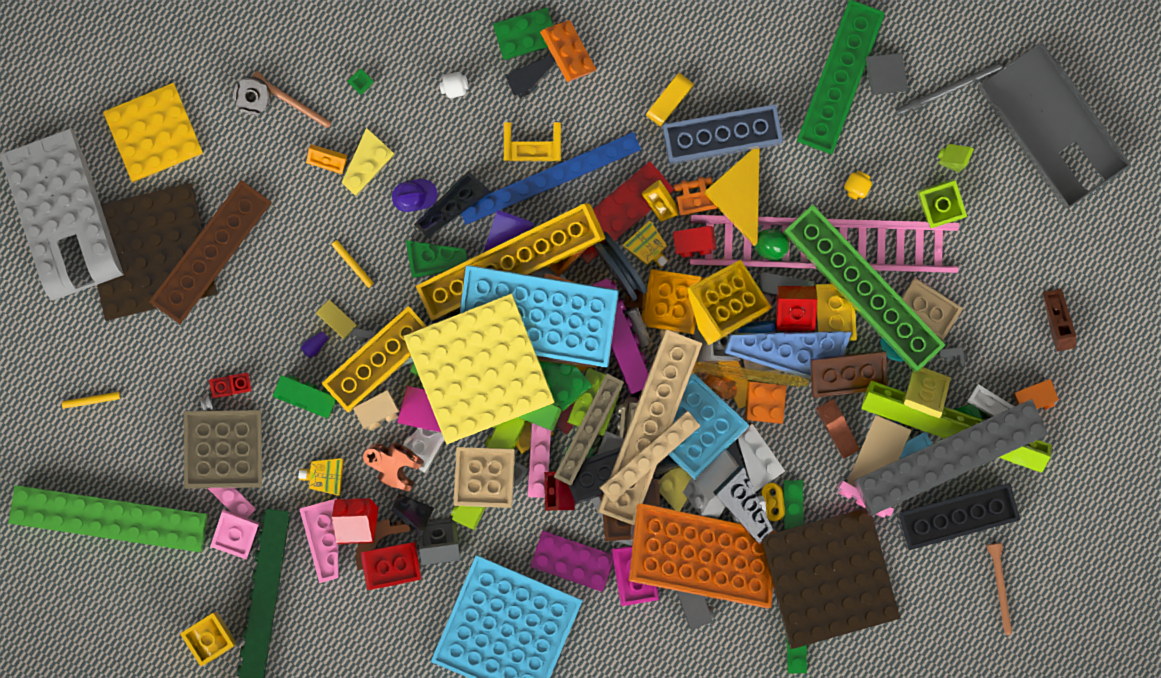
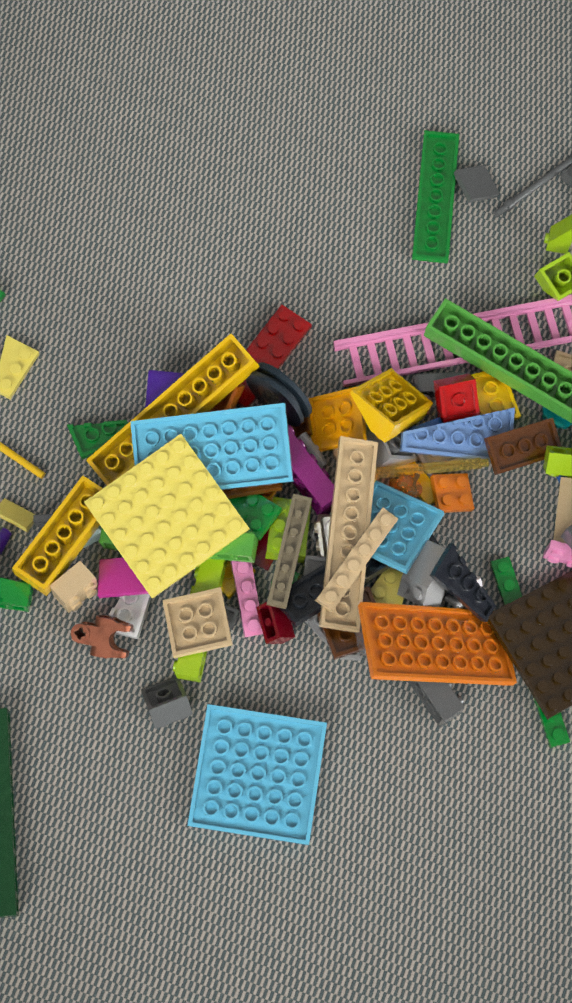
camera: 15 degrees left, 15 degrees down
yellow torso [299,459,344,496] -> none
bright pink wing [300,498,339,583] -> none
slope [332,498,379,544] -> none
reddish brown arch [356,519,411,570] -> none
red plate [361,542,421,590] -> none
black wing [391,493,434,536] -> none
dark purple piece [392,179,437,212] -> none
black wing [414,171,491,237] -> none
white head [440,72,469,98] -> none
blue plate [461,132,641,225] -> none
green plate [493,8,553,61] -> none
yellow plate [504,122,561,161] -> none
black slope [505,55,556,99] -> none
magenta plate [530,531,613,592] -> none
orange plate [540,20,597,82] -> none
dark pink tile [612,546,659,606] -> none
yellow torso [623,220,669,268] -> none
yellow slope [642,180,678,222] -> none
yellow beam [646,72,694,127] -> none
sand blue brick [662,104,783,165] -> none
red brick [673,226,717,258] -> none
orange plate [674,177,718,216] -> none
yellow tile [704,148,760,246] -> none
white wing [737,424,785,492] -> none
green hat [755,228,789,260] -> none
yellow plate [762,483,785,521] -> none
copper slope [815,399,860,459] -> none
yellow head [844,170,872,200] -> none

